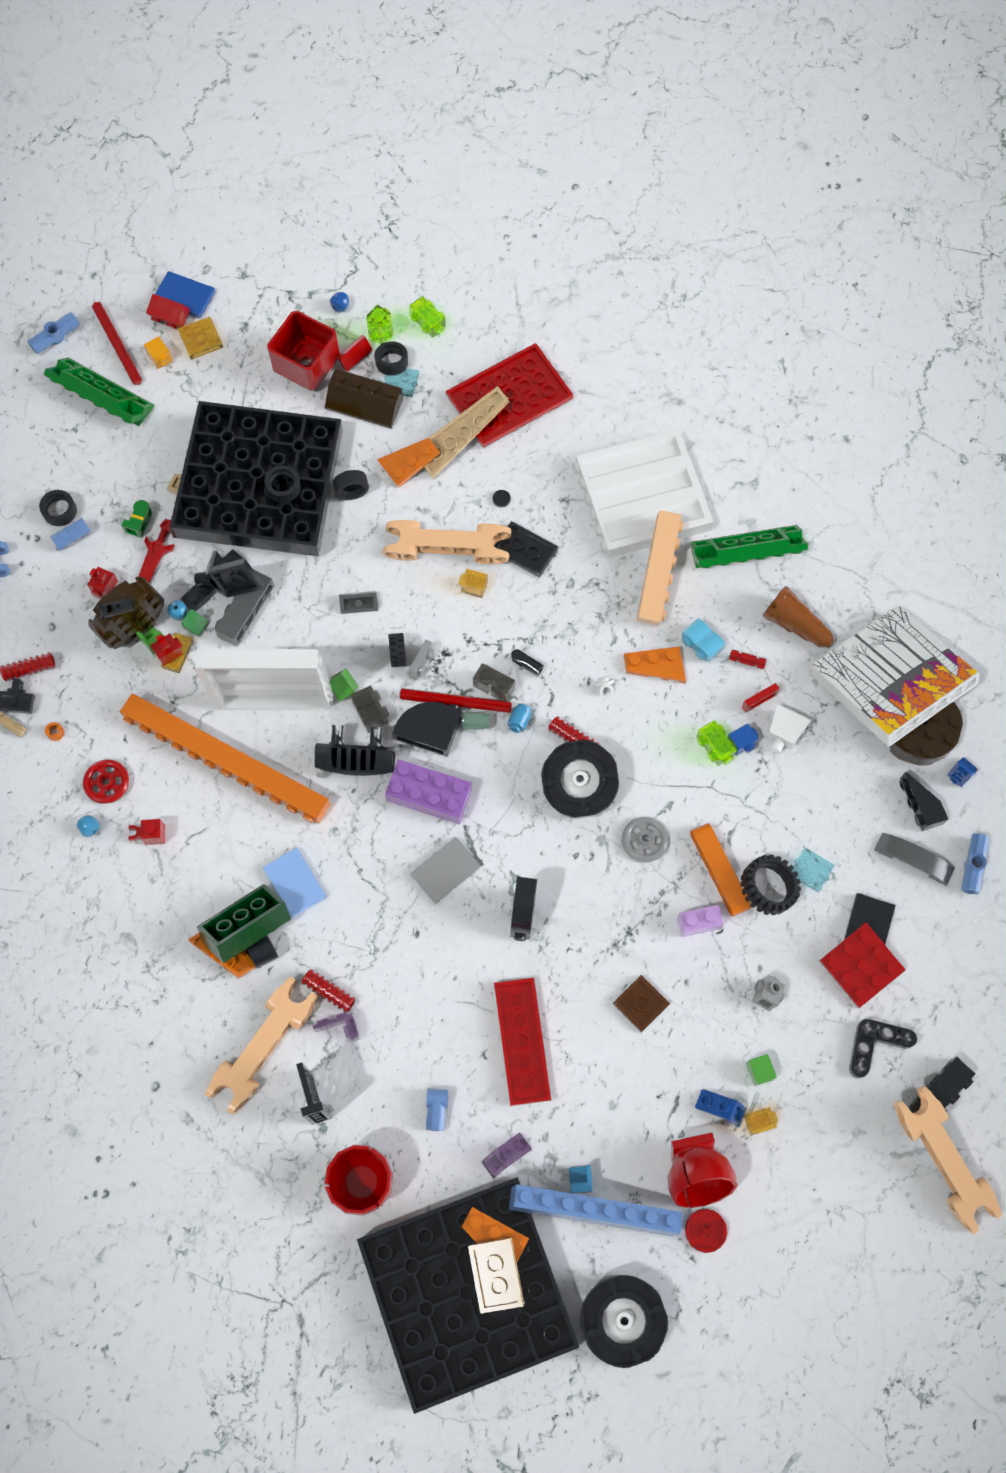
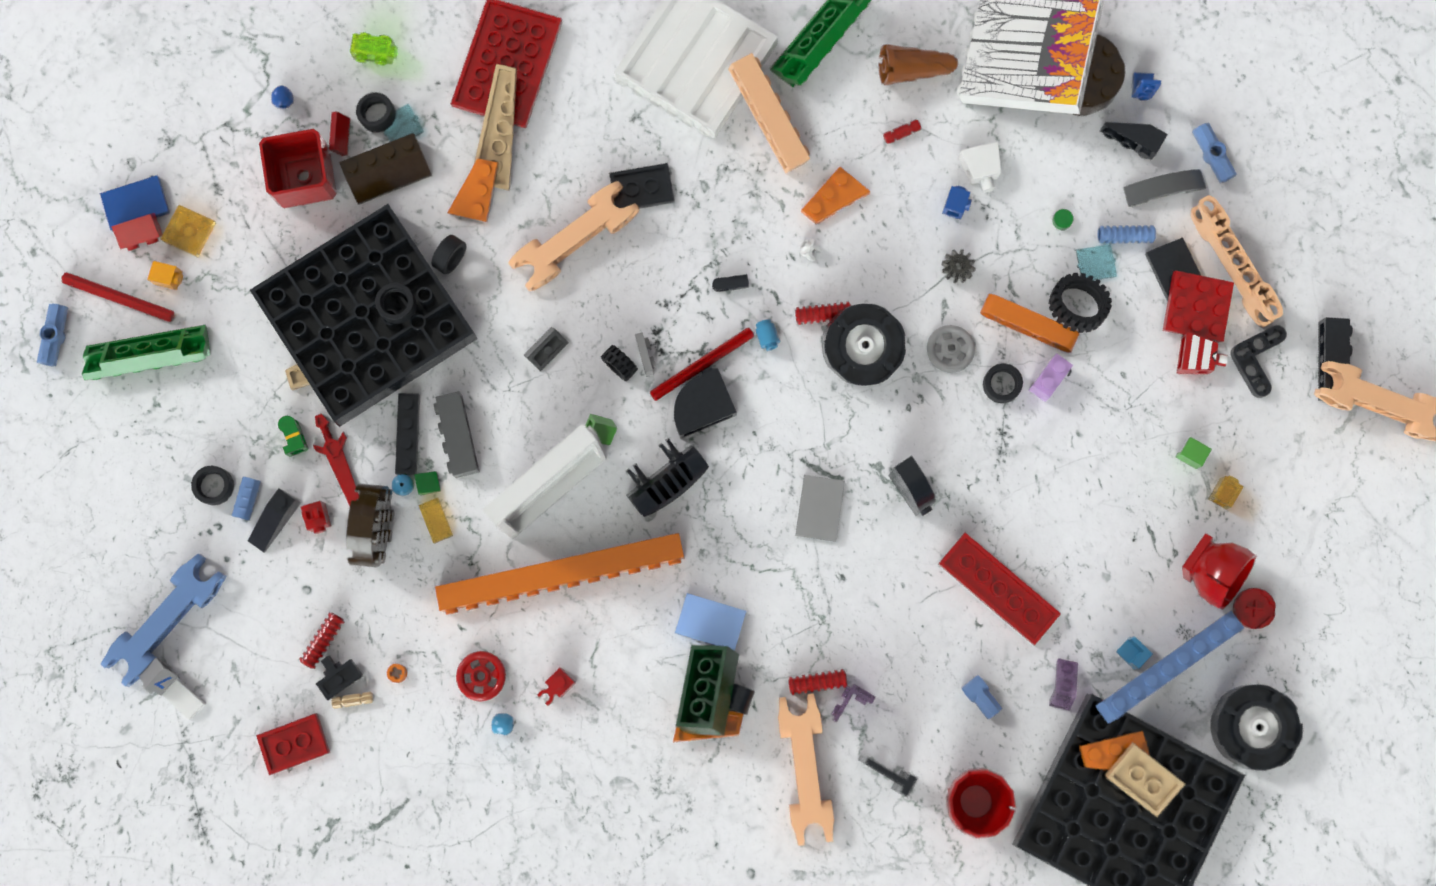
camera: 40 degrees left, 10 degrees up
black bar [98,597,136,620] -> none
bright green panel [136,627,164,655] -> none
red brick [150,633,183,666] -> none
black plate [194,550,264,598] -> none
clear smoke piece [350,685,390,733] -> none
clear neon green brick [366,304,393,344] -> none
medium lavender brick [385,759,472,824] -> none
clear yellow brick [459,568,488,598] -> none
sand green piece [462,711,490,730] -> none
clear smoke piece [473,663,515,701] -> none
black piece [492,490,511,508] -> none
reddish brown tile [613,975,670,1033] -> none
medium azure brick [681,618,725,662] -> none
blue bracket [695,1089,747,1127] -> none
clear neon green brick [696,720,736,766] -> none
red tile [741,683,779,713] -> none
light grey brick [752,975,785,1011] -> none
none -> black slope [247,488,301,553]
none -> clear smoke gear [941,249,976,284]
none -> black tyre [982,363,1023,404]
none -> green tile [1052,209,1074,230]
none -> medium blue piece [1097,225,1156,244]
none -> red torso [1176,332,1228,374]
none -> light nougat piece [1191,195,1283,328]

